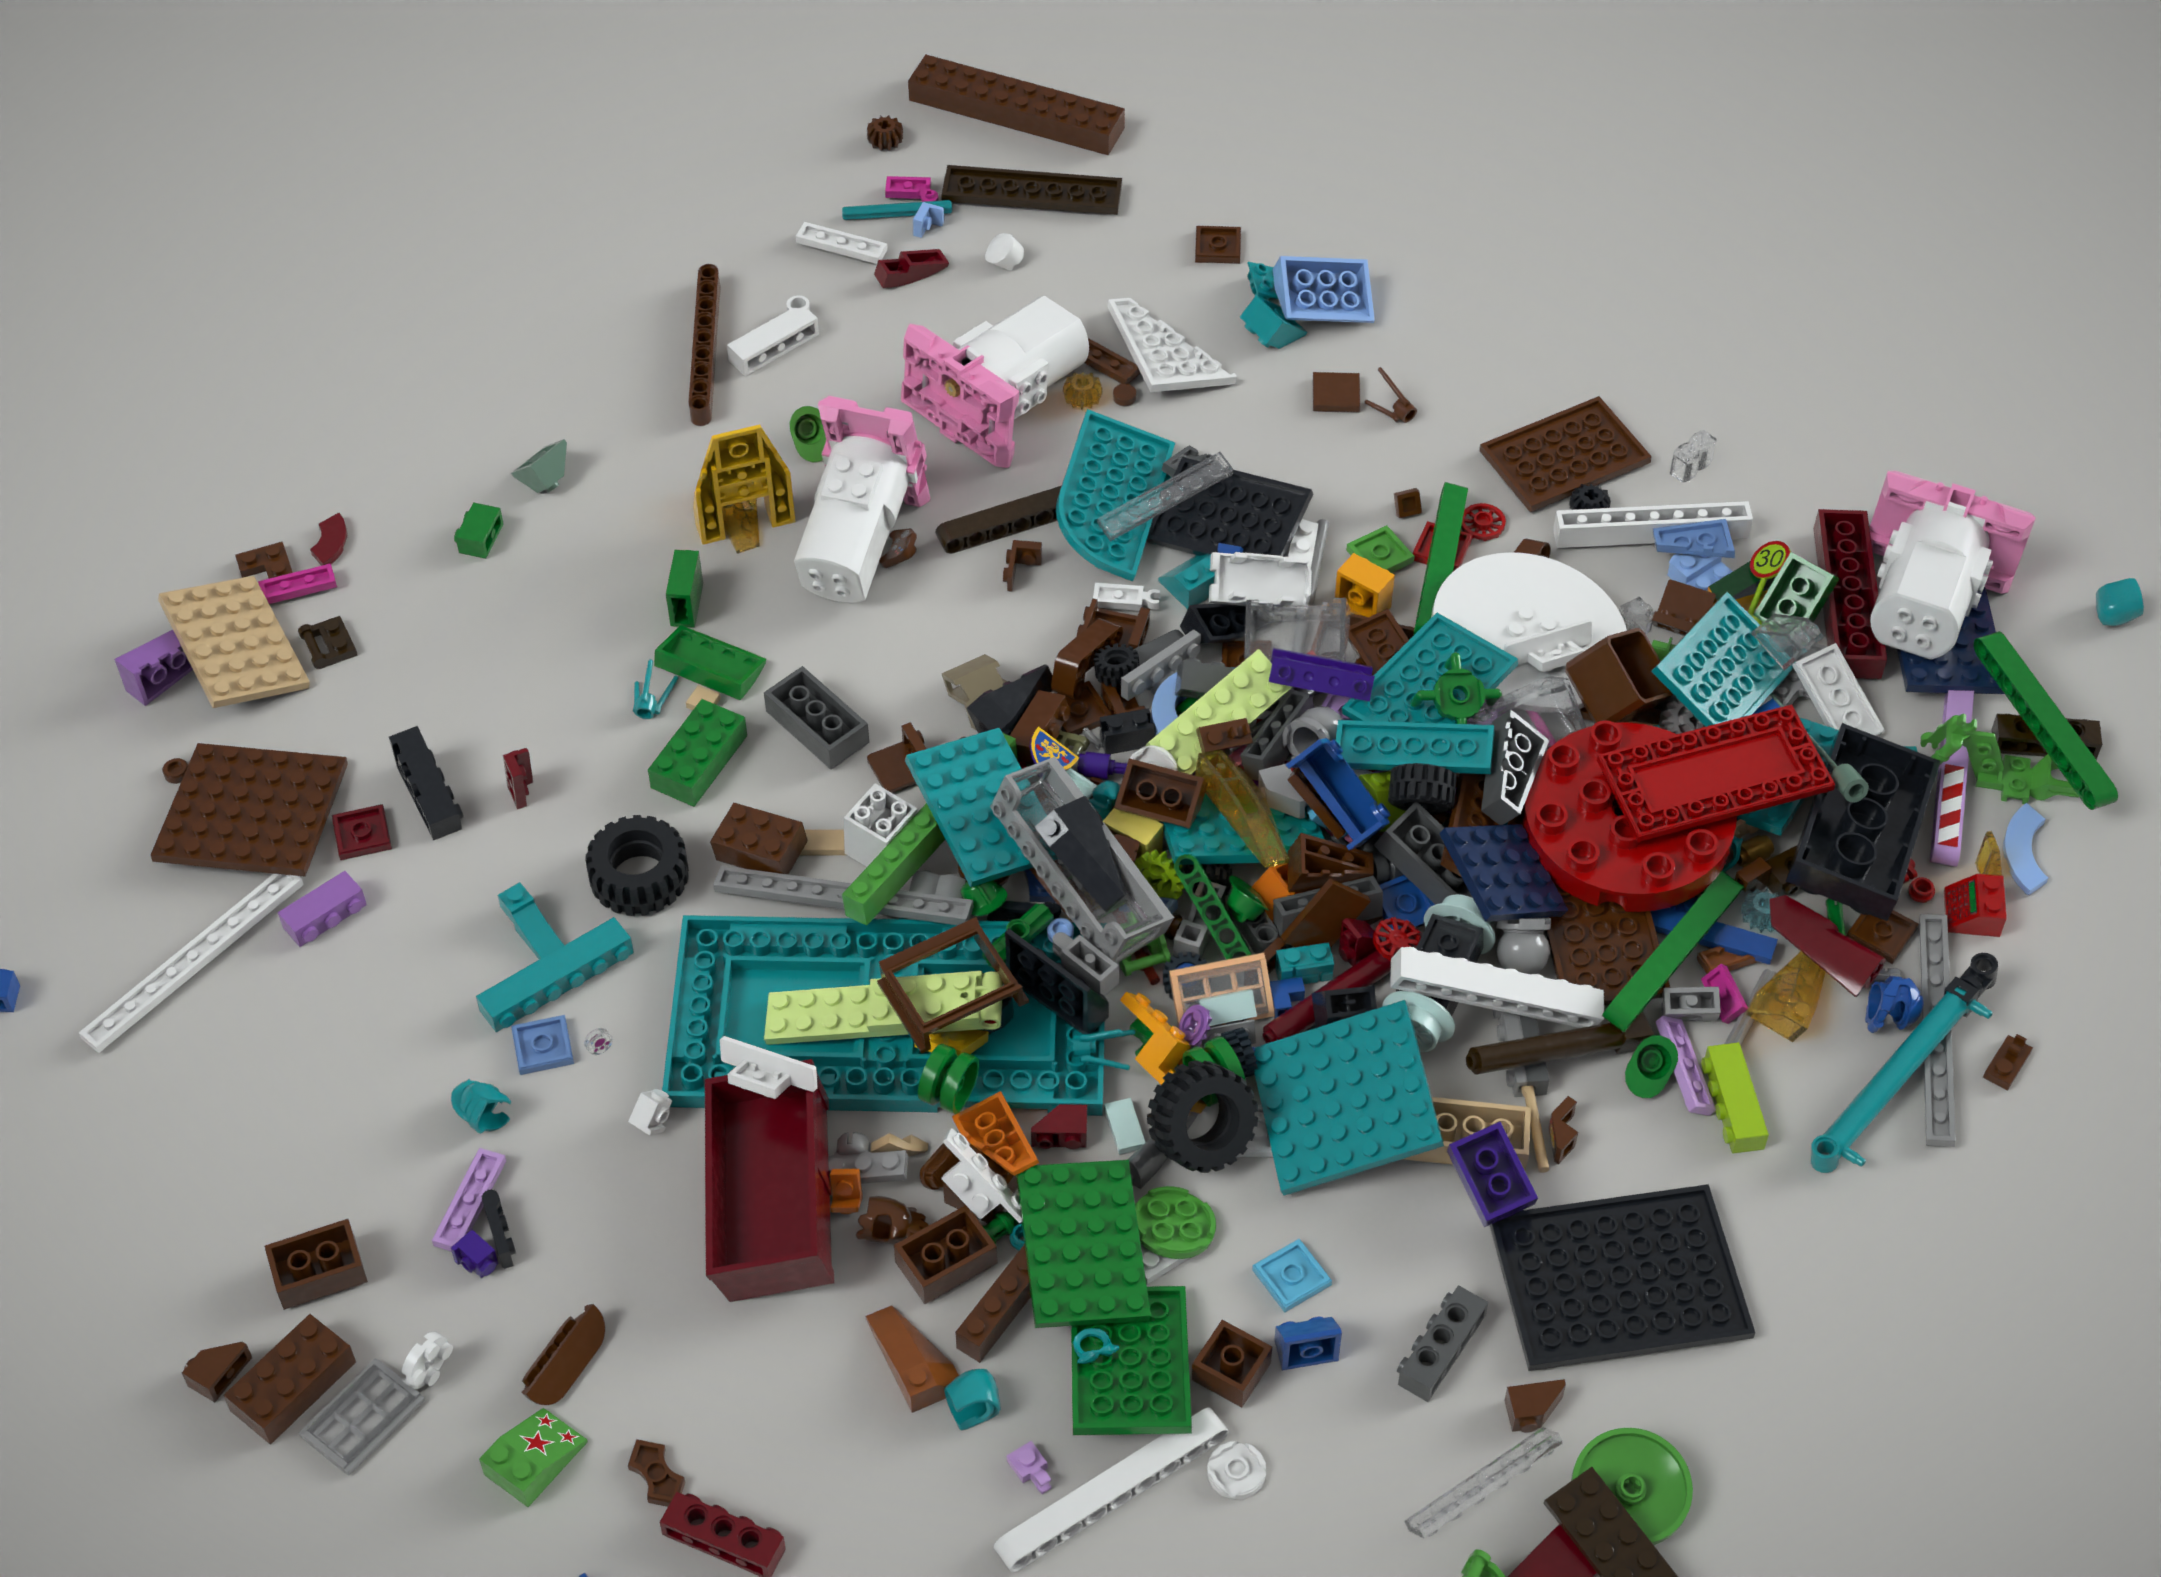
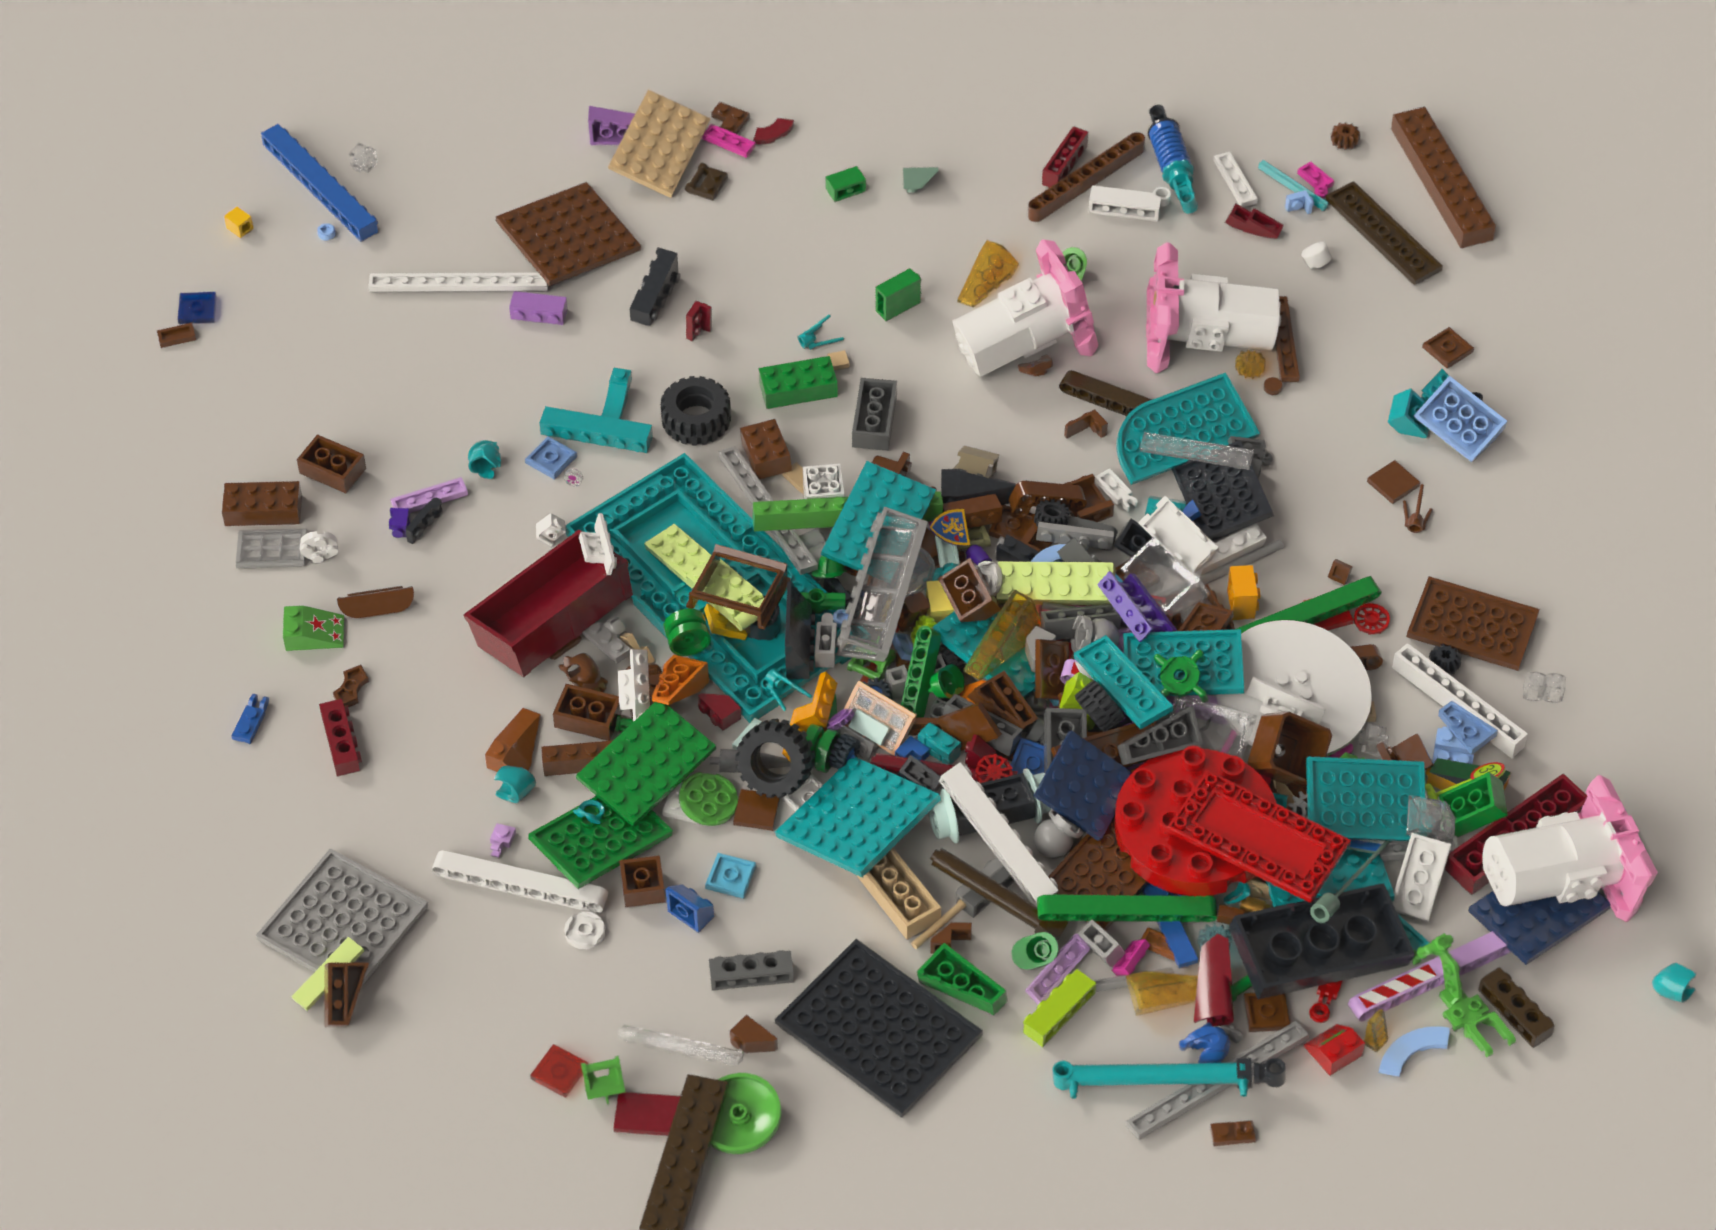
camera: 50 degrees right, 0 degrees up
reddish brown tile [162,758,188,784] -> none
reddish brown slope [182,1342,252,1403] -> none
dark red tile [332,804,392,860] -> none
green slope [654,625,766,700] -> none
yellow wedge [693,424,796,545] -> none
orange bracket [830,1169,863,1214] -> none
black wedge [1035,796,1126,912] -> none
white wing [1107,298,1237,392] -> none
reddish brown plate [1196,718,1253,754] -> none
blue windscreen [1286,738,1390,850] -> none
bright green plate [1346,525,1414,573] -> none
dark purple brick [1447,1122,1538,1228] -> none
green beam [1973,631,2118,810] -> none
none -> reddish brown tile [733,789,780,831]
none -> green wedge [917,943,1008,1015]
none -> dark red brick [1042,126,1089,188]
none -> piece [1147,104,1198,214]

